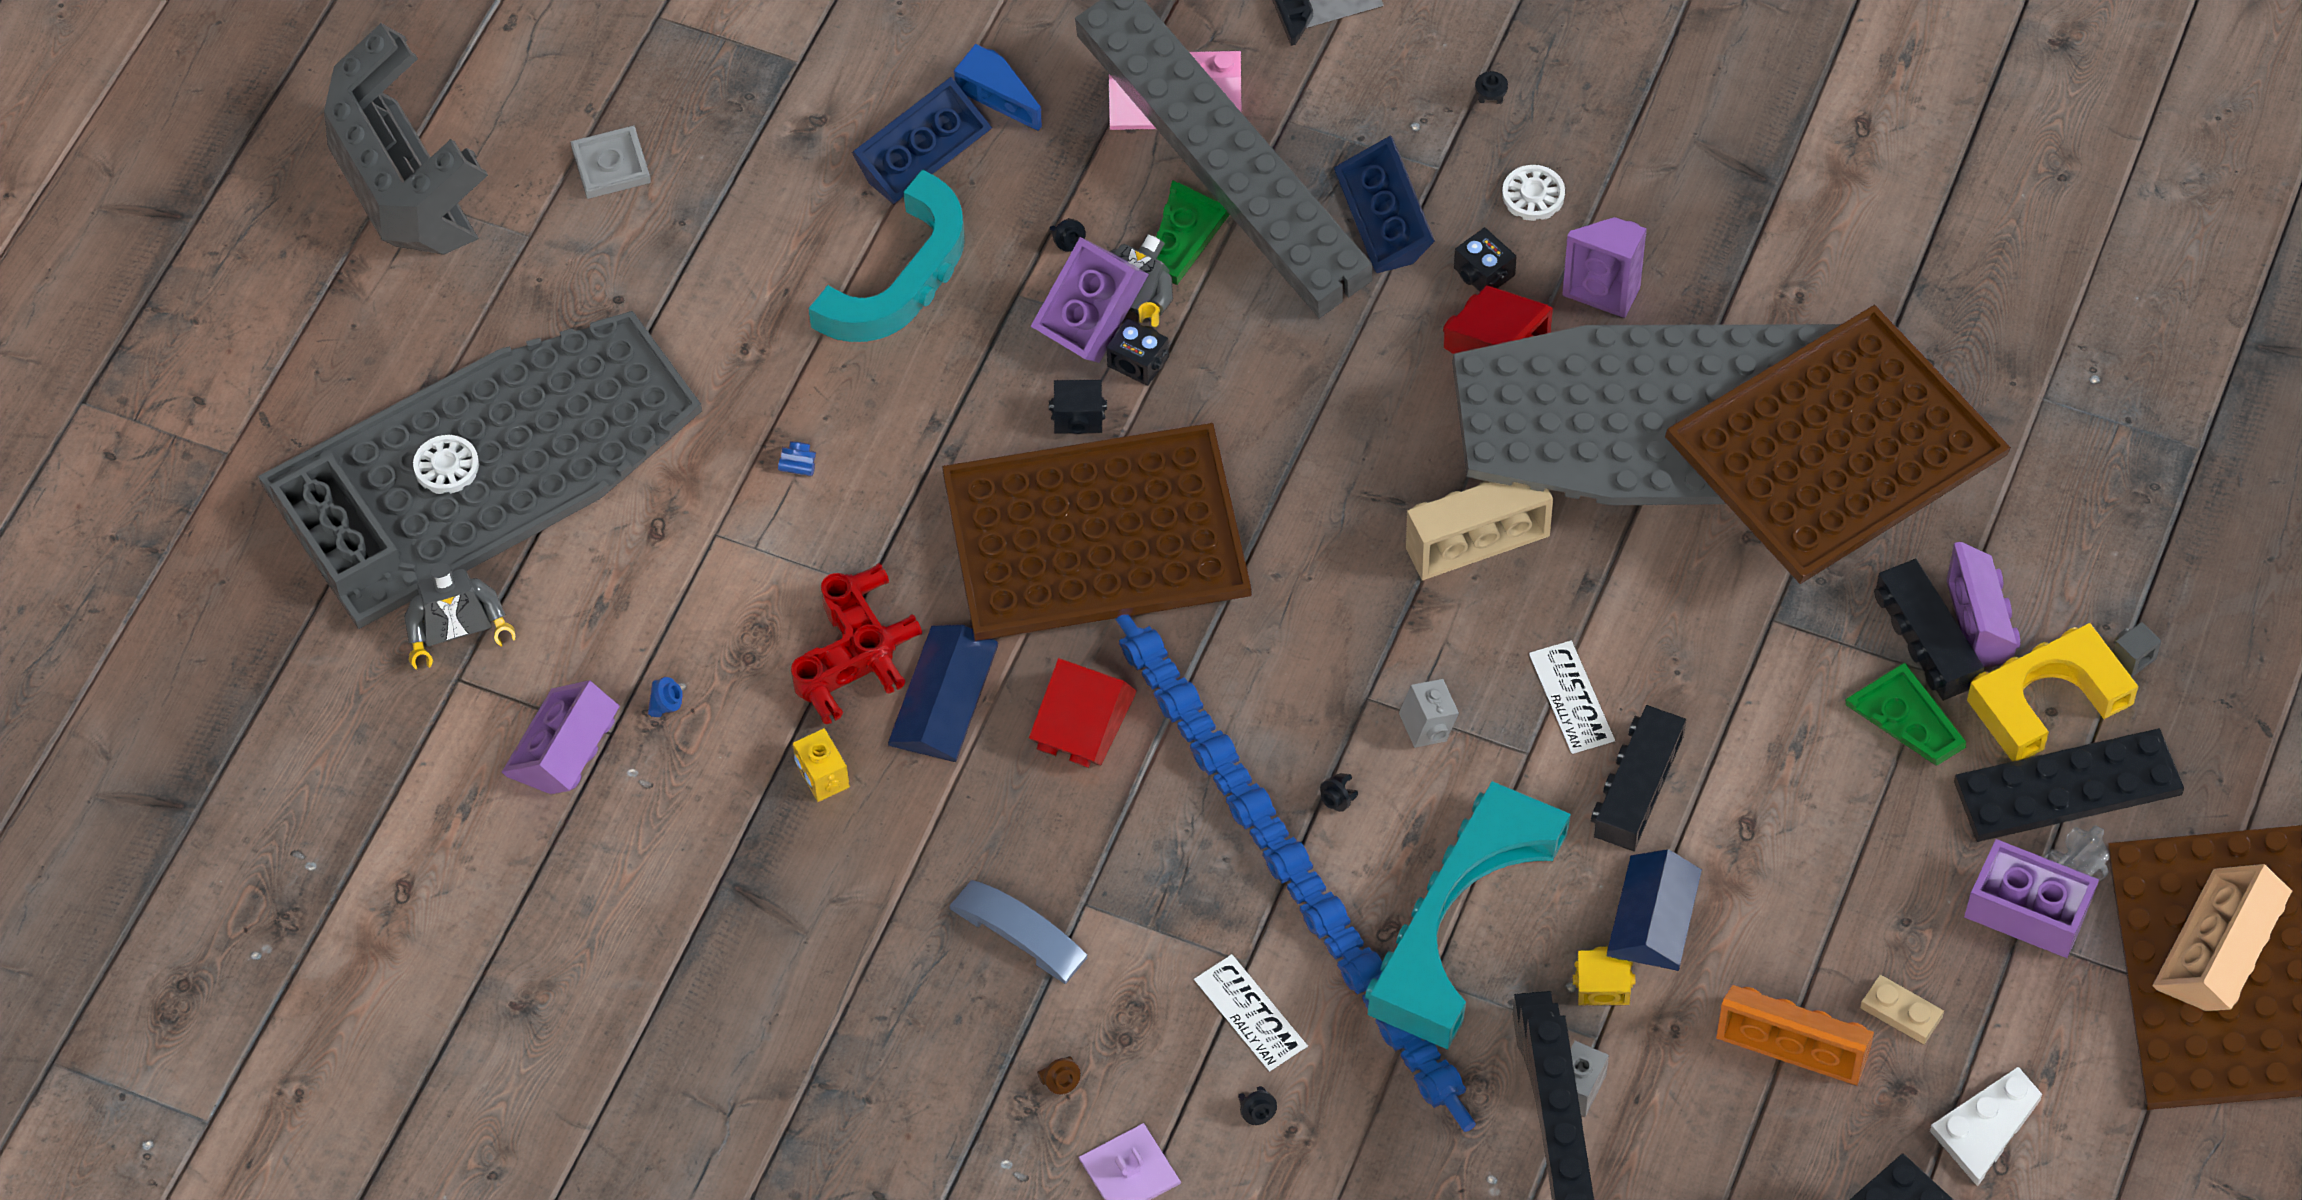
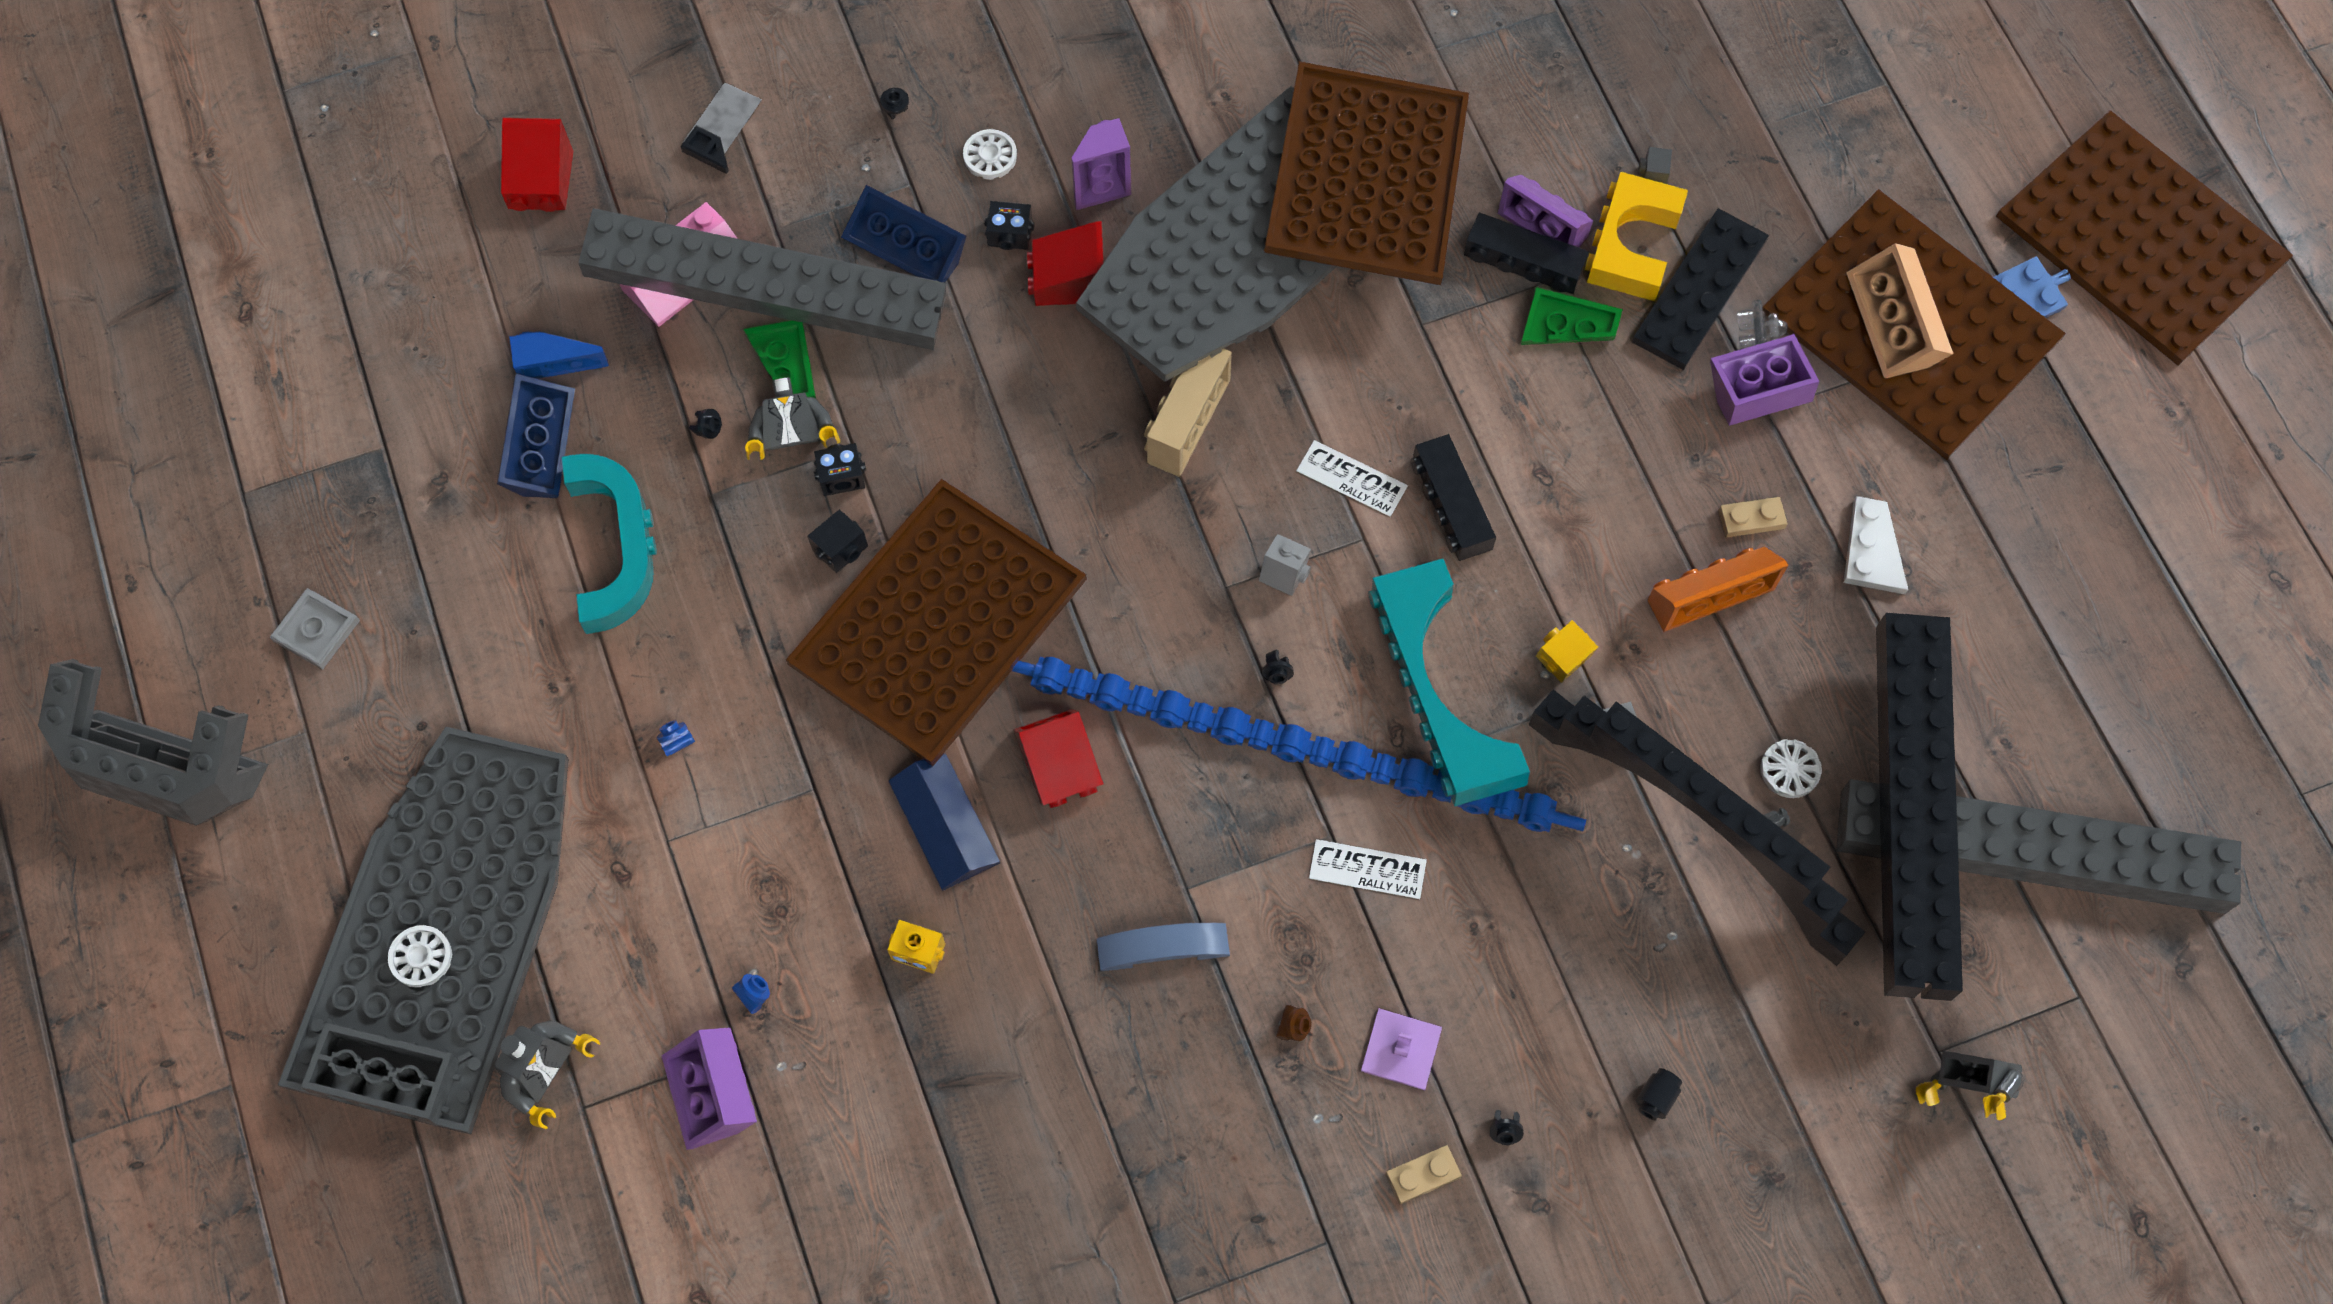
camera: 45 degrees left, 10 degrees up
red pin [791,563,922,724] -> none
medium lavender slope [1031,237,1149,363] -> none
black plate [1238,1086,1277,1125] -> none
dark blue slope [1606,849,1702,971] -> none

